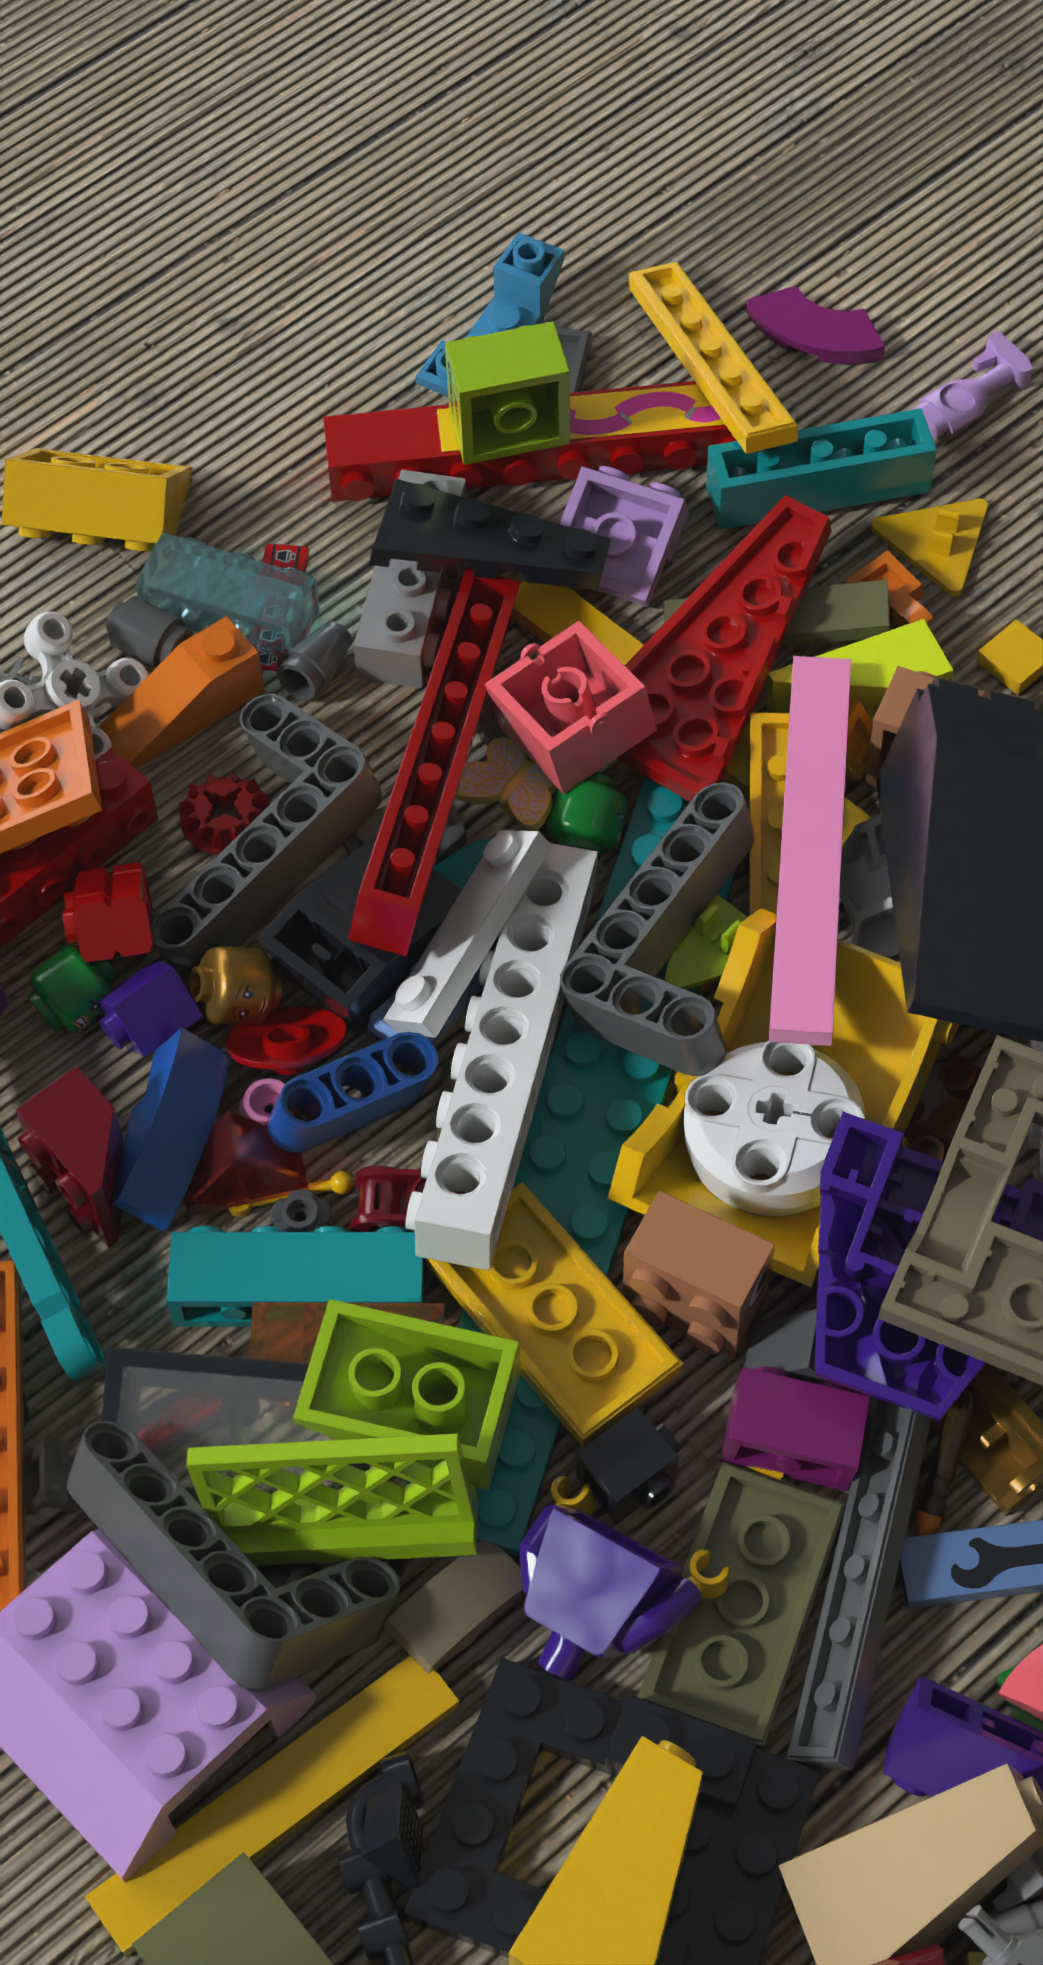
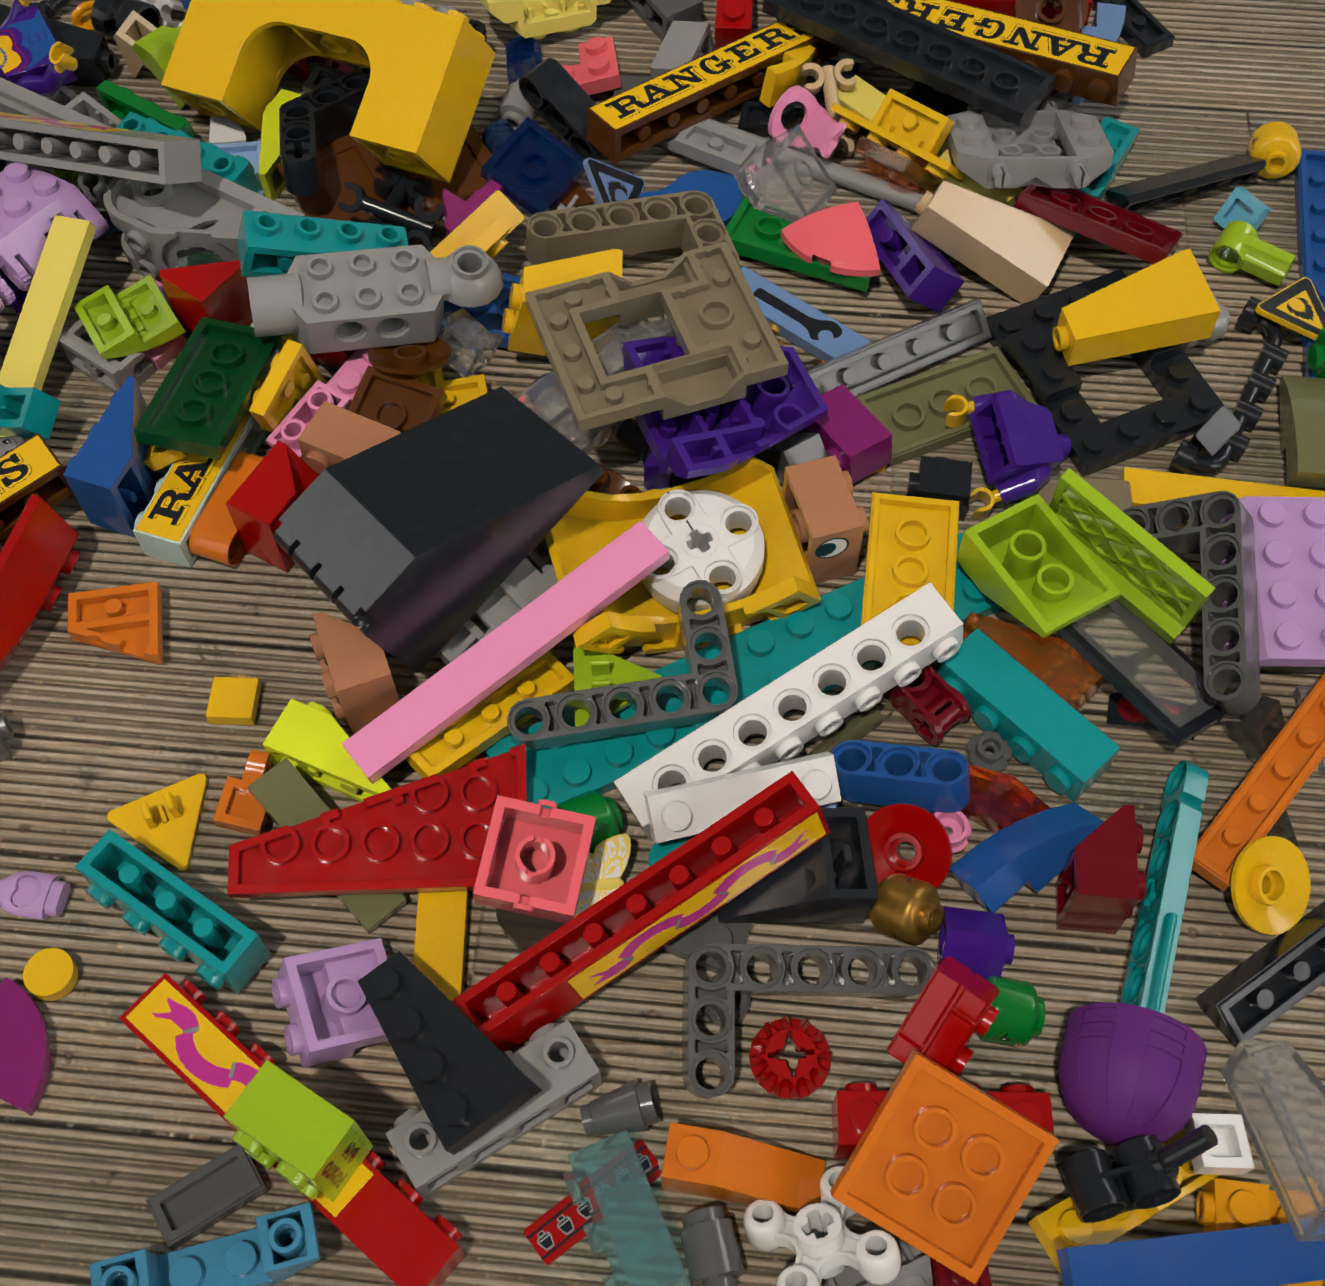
camera: 135 degrees left, 0 degrees up
yellow tile [629,262,798,454] -> none
none -> yellow tile [23,948,79,1001]

